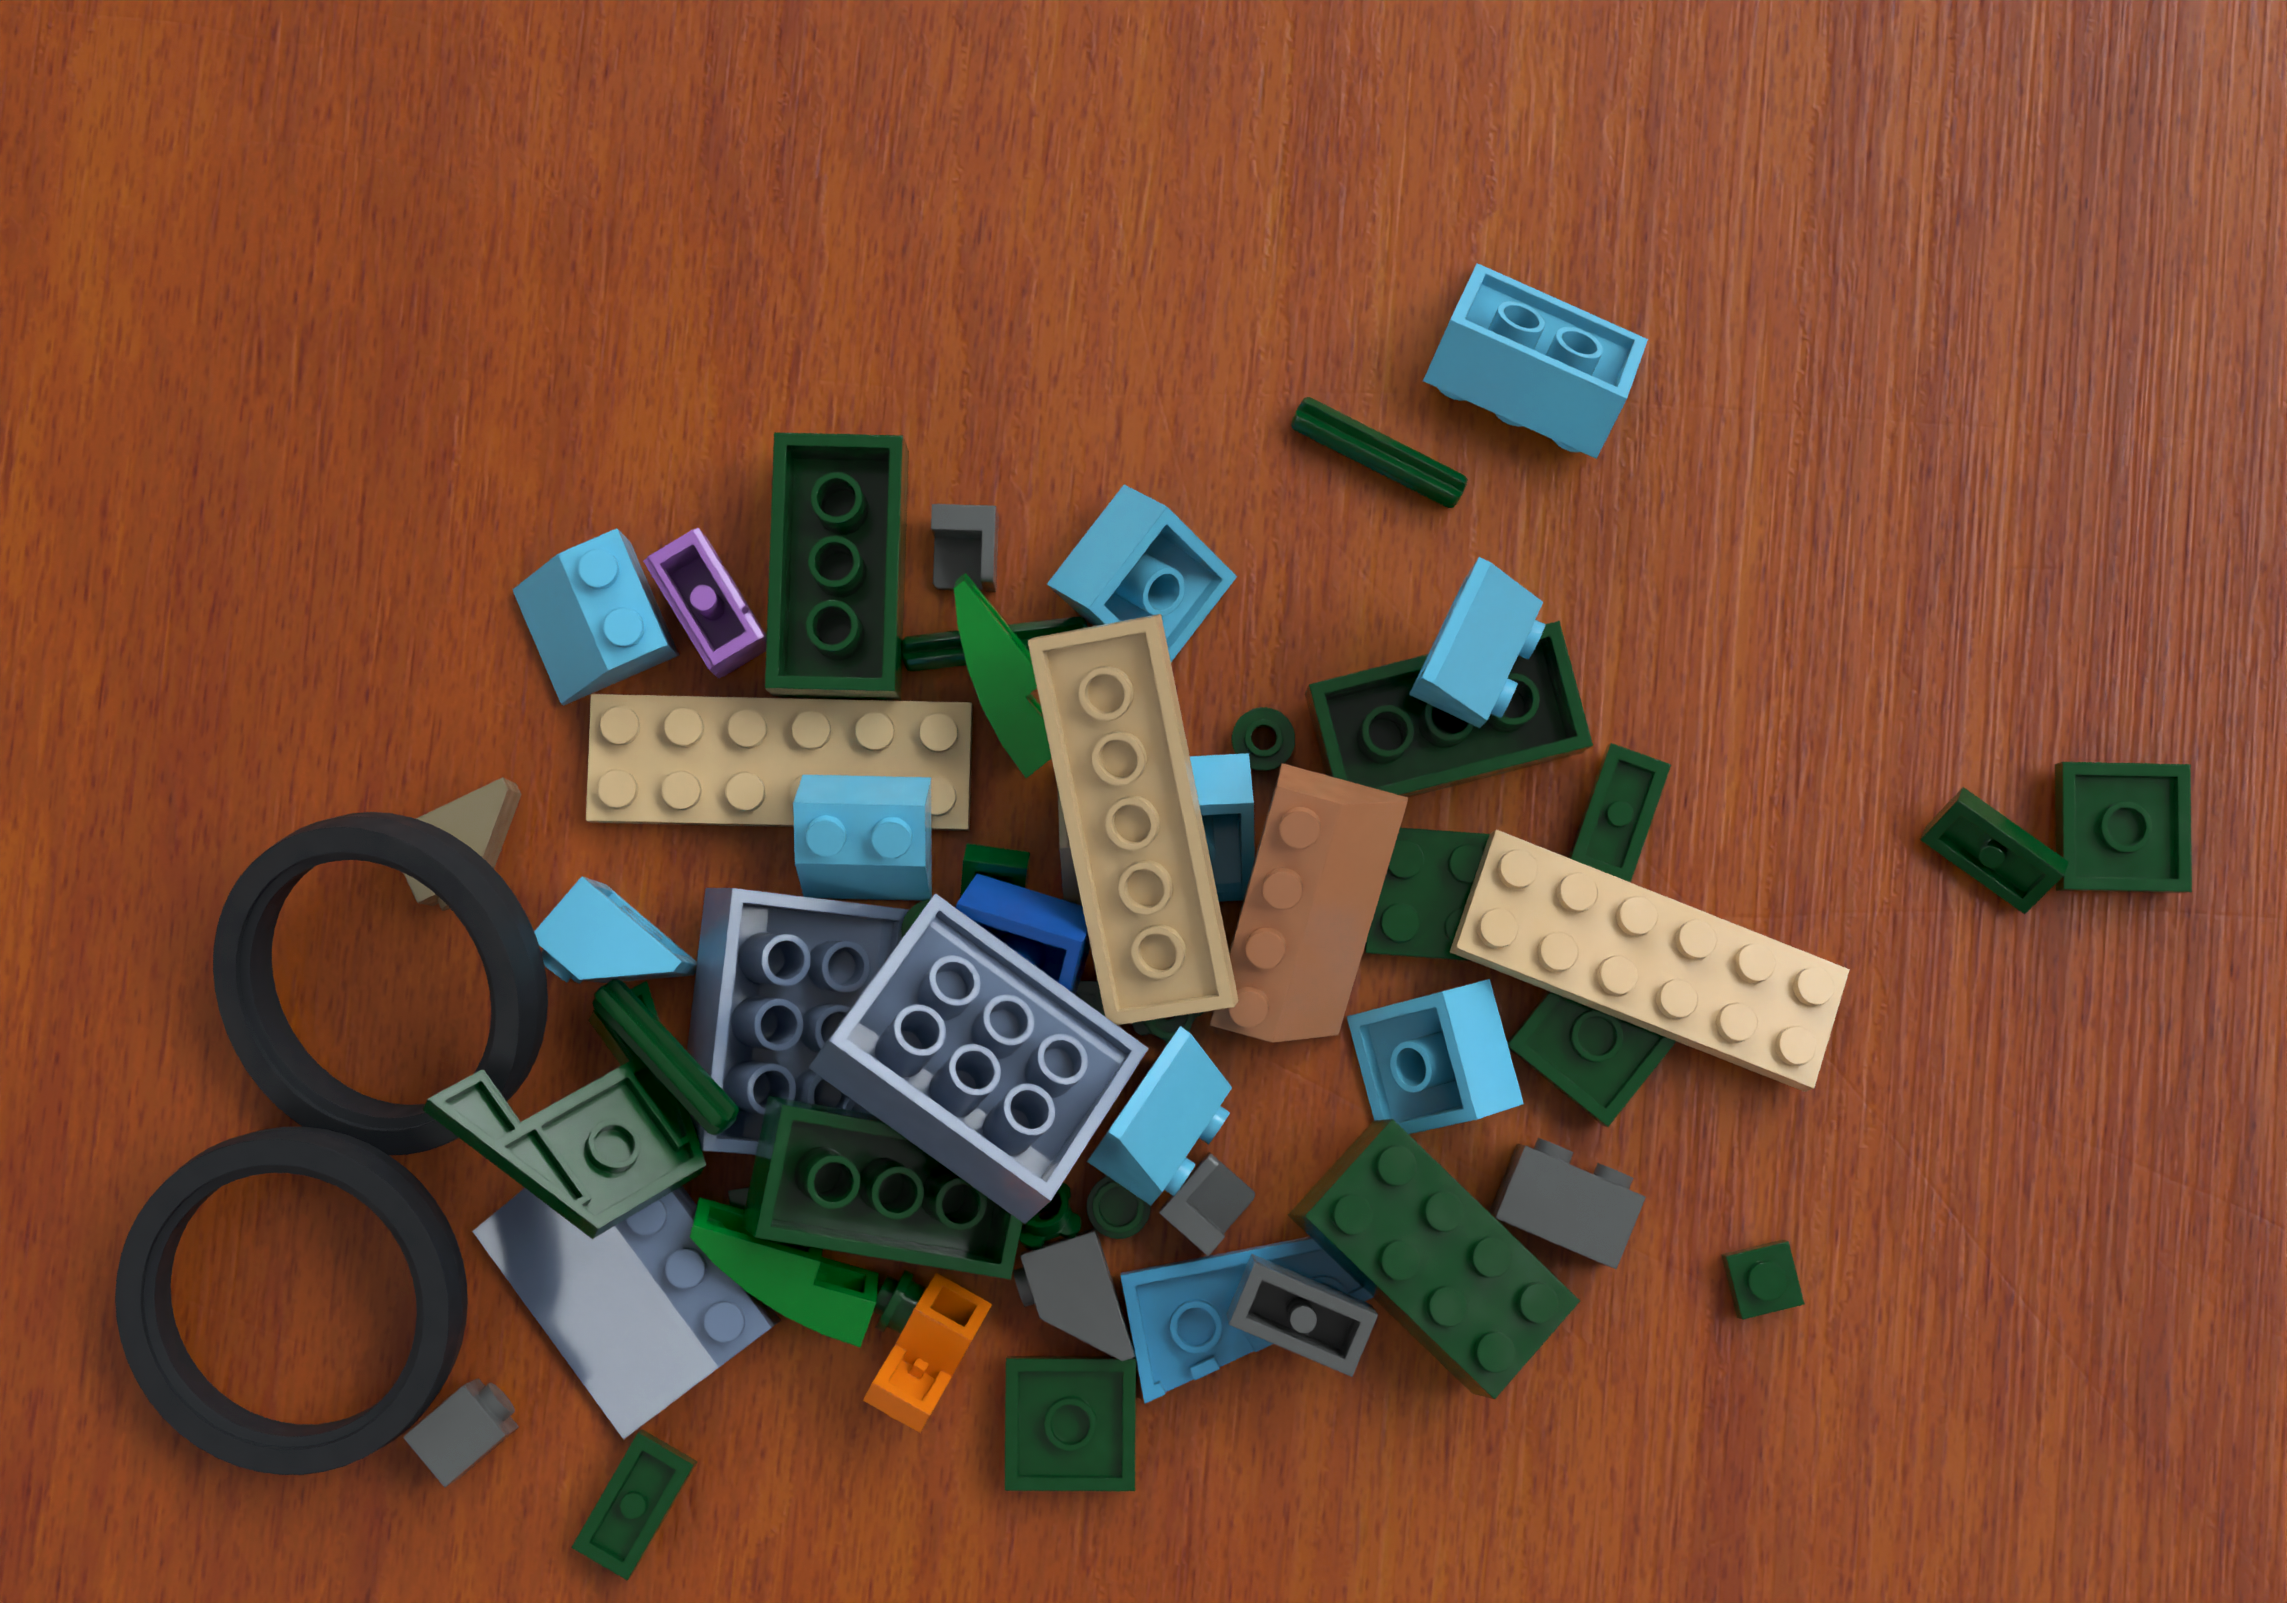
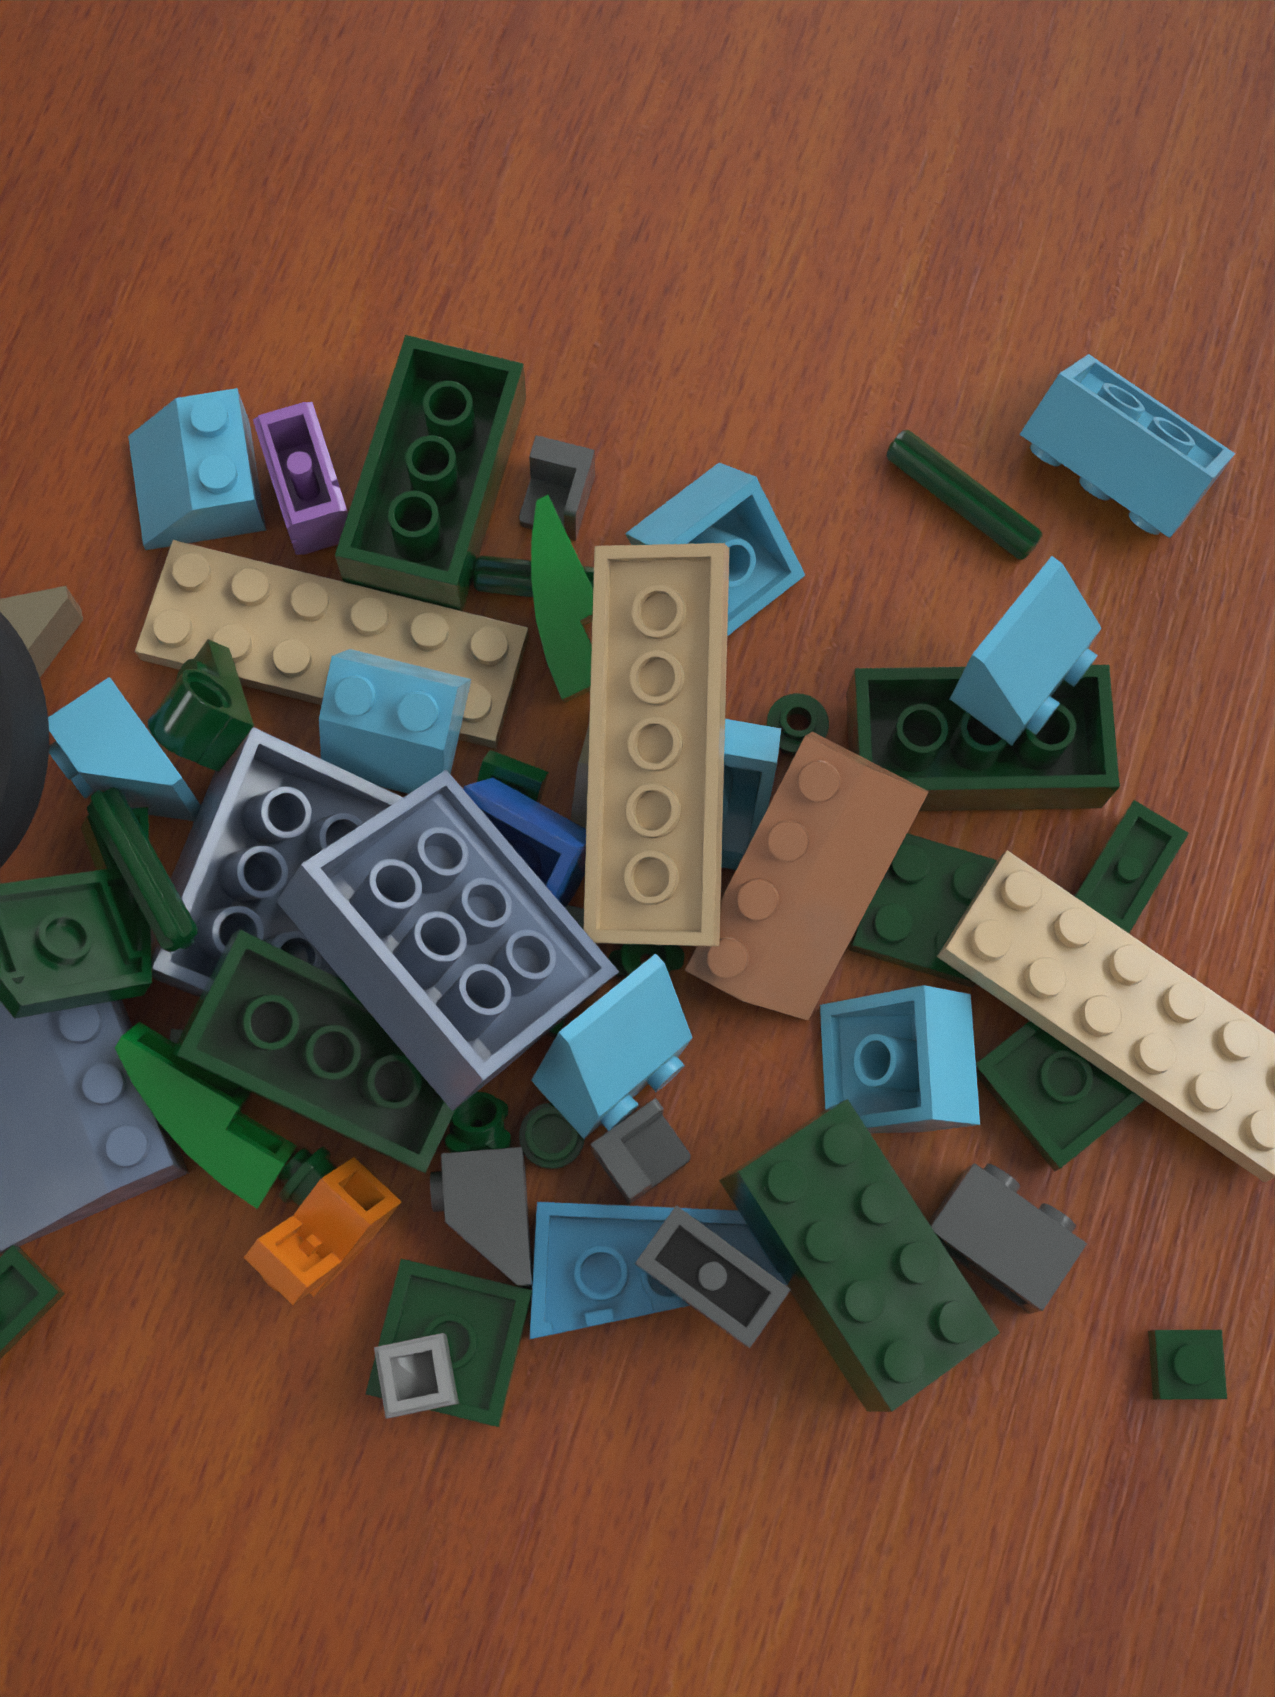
camera: 10 degrees right, 10 degrees down
none -> dark green plate [148,639,254,772]
none -> light grey slope [374,1333,459,1419]

